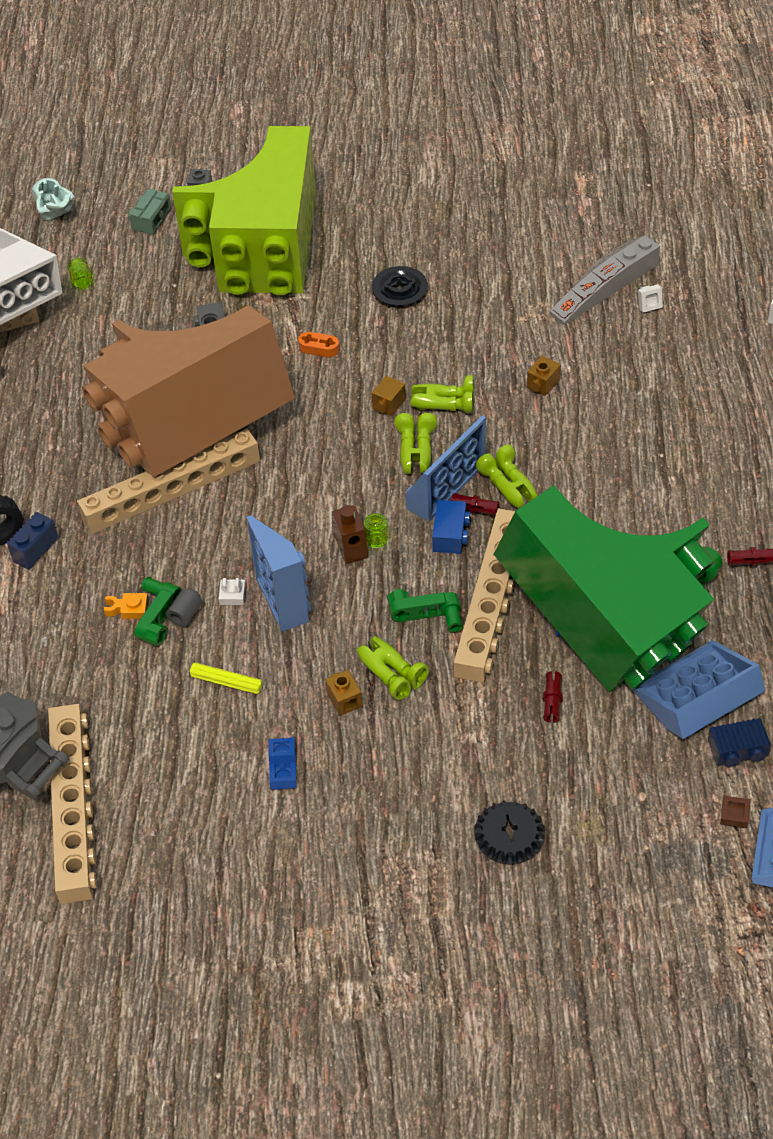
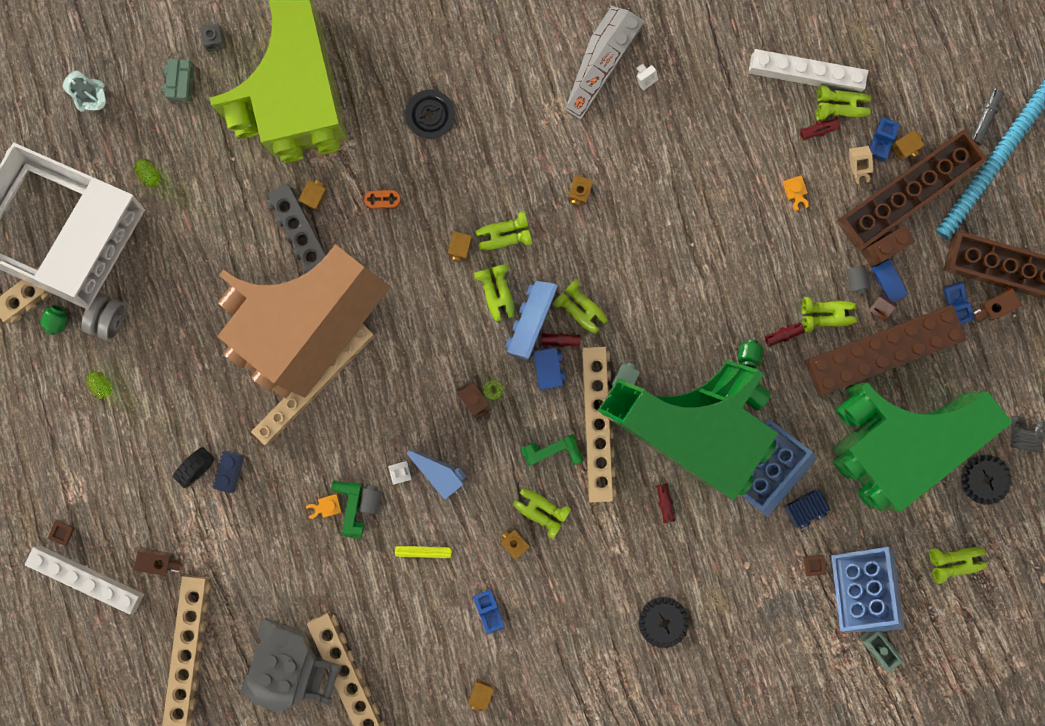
camera: 20 degrees left, 35 degrees up
none -> pearl gold brick [468,679,495,712]

